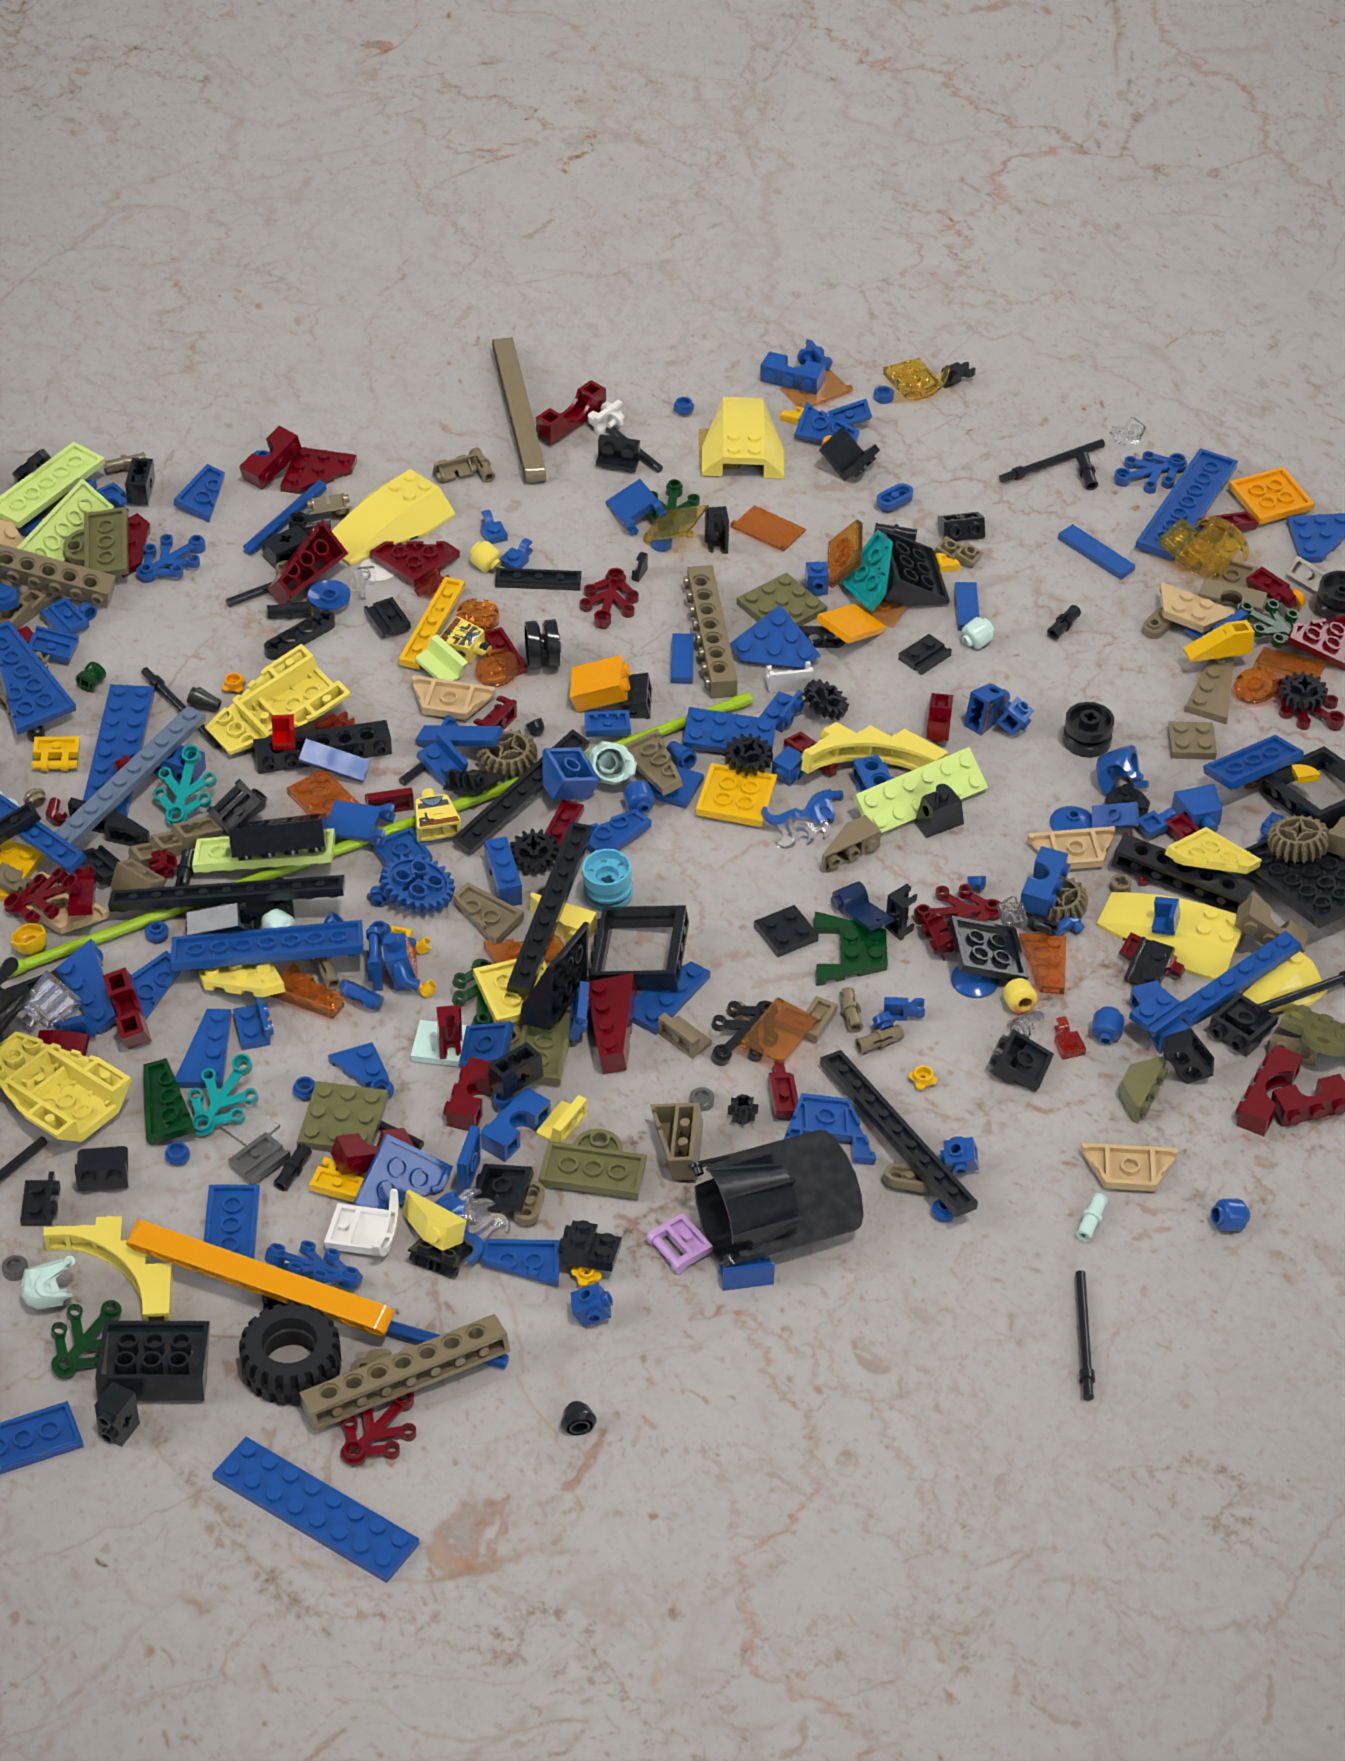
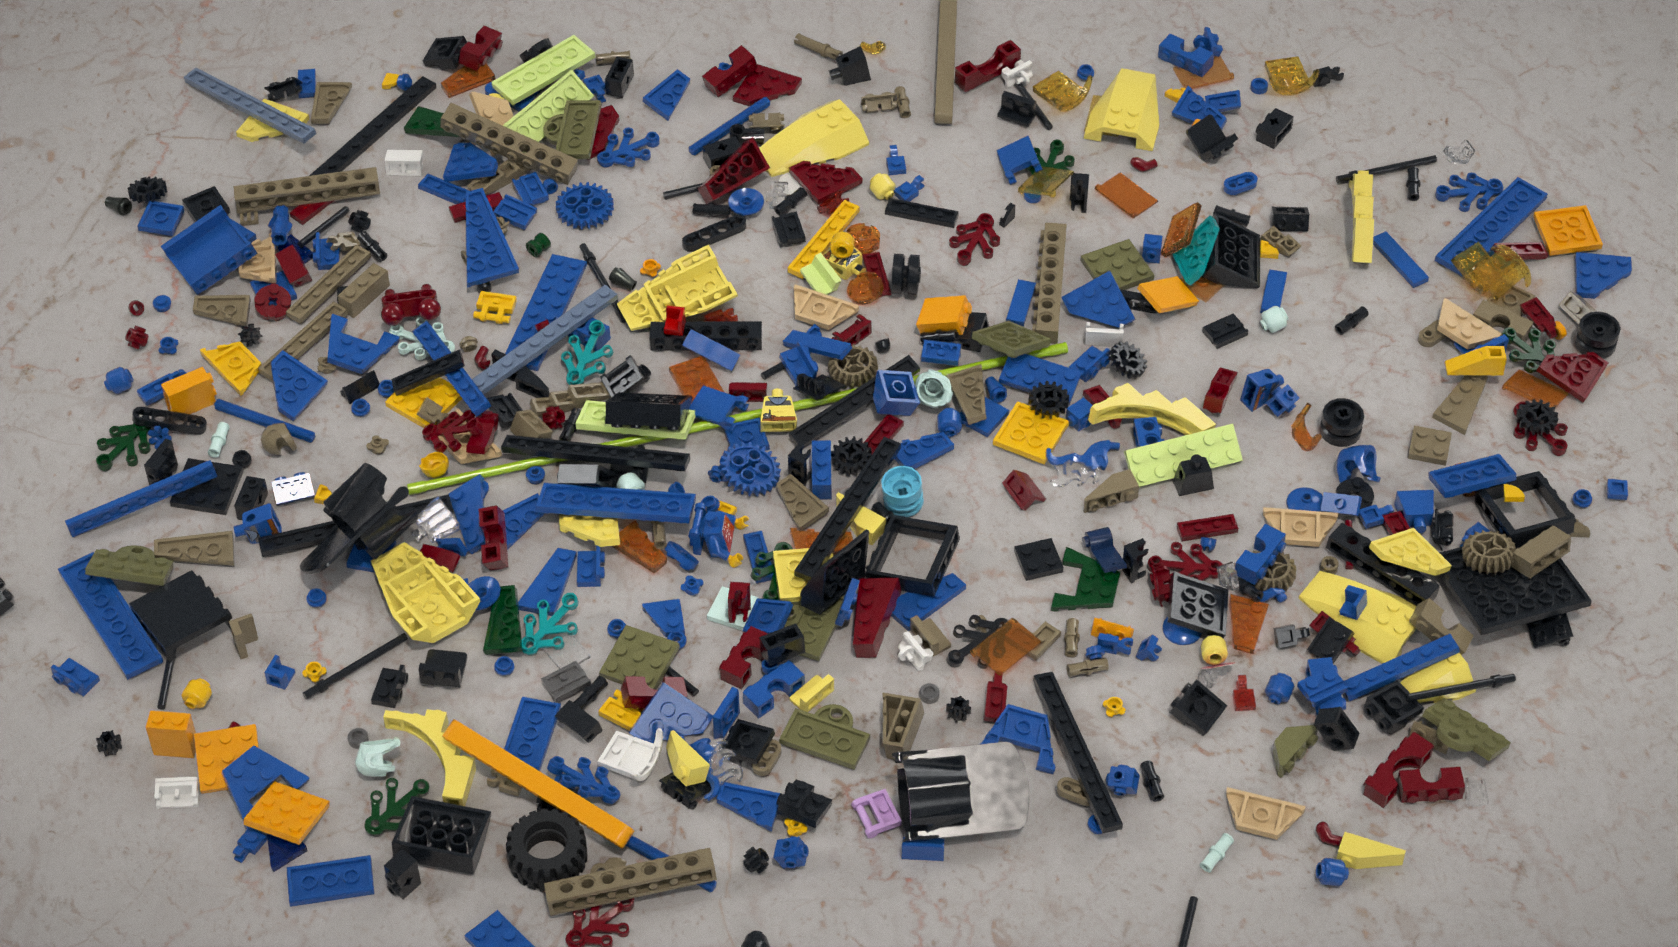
camera: 15 degrees right, 5 degrees up
clear orange tile [1233,667,1278,704] -> none
none -> blue dish [468,576,501,610]
none -> dark tan plate [487,769,522,797]
none -> black hinge [555,700,603,743]
none -> blue gear [556,182,614,230]
none -> blue plate [681,575,704,595]
none -> blue tile [743,531,773,583]
none -> black gear [743,847,769,874]
none -> black pin [774,187,807,215]
none -> black hinge [788,442,812,486]
none -> dark tan pin [794,33,843,60]
none -> black torso [828,46,871,86]
none -> yellow head [830,232,855,259]
none -> clear yellow arm [860,41,886,55]
none -> black pin [871,502,894,524]
none -> white hips [898,631,933,671]
none -> black pin [920,329,959,344]
none -> olive plate [972,321,1051,358]
none -> dark red panel [1002,470,1046,511]
none -> clear yellow piece [1033,70,1093,112]
none -> light orange hinge [1091,617,1134,646]
none -> dark red arm [1130,157,1158,172]
none -> blue tile [1136,634,1162,661]
none -> black pin [1140,760,1164,802]
none -> dark red tile [1177,514,1239,542]
none -> black brick [1255,108,1294,149]
none -> plate [1273,624,1310,648]
none -> clear orange helmet [1291,403,1322,451]
none -> dark red arm [1316,822,1343,847]
none -> light yellow slope [1336,832,1406,869]
none -> light yellow arch [1349,170,1374,263]
none -> black hinge [1432,509,1454,551]

